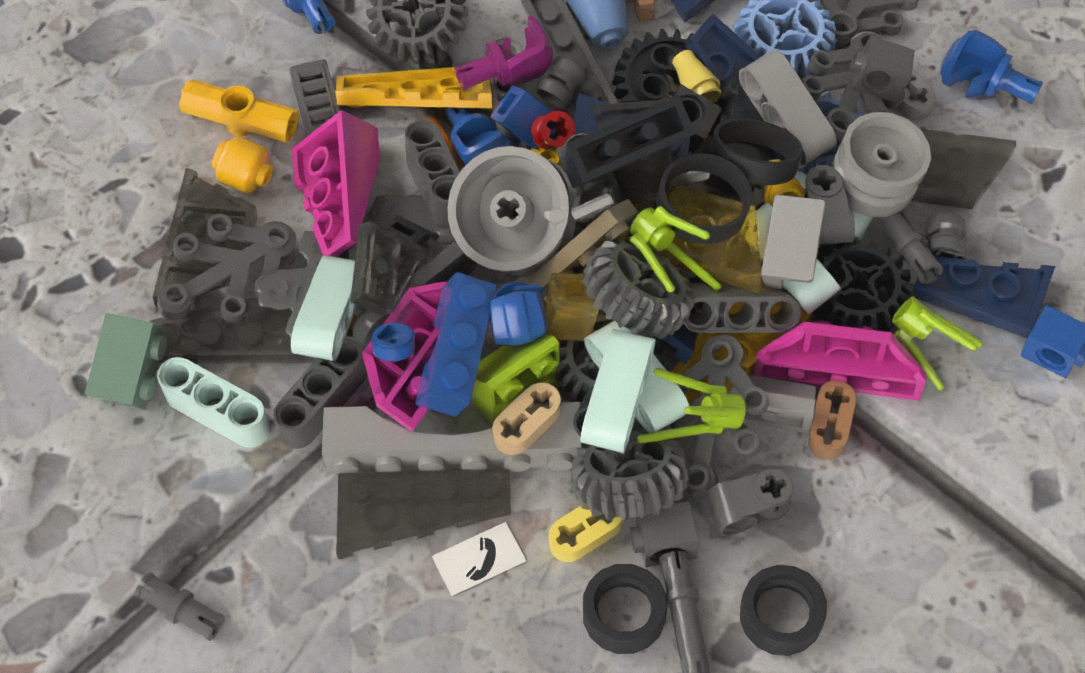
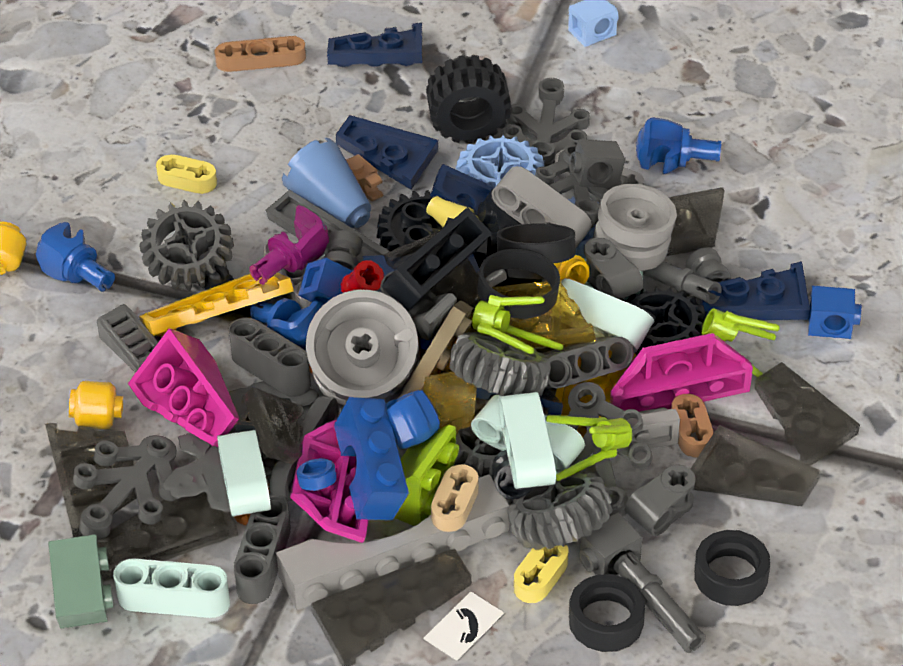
camera: 25 degrees left, 15 degrees down
yellow piece [179,79,300,143] -> none
light grey panel [761,195,826,289] -> none
none -> clear smoke wing [690,425,820,507]
none -> clear smoke wing [754,362,860,469]

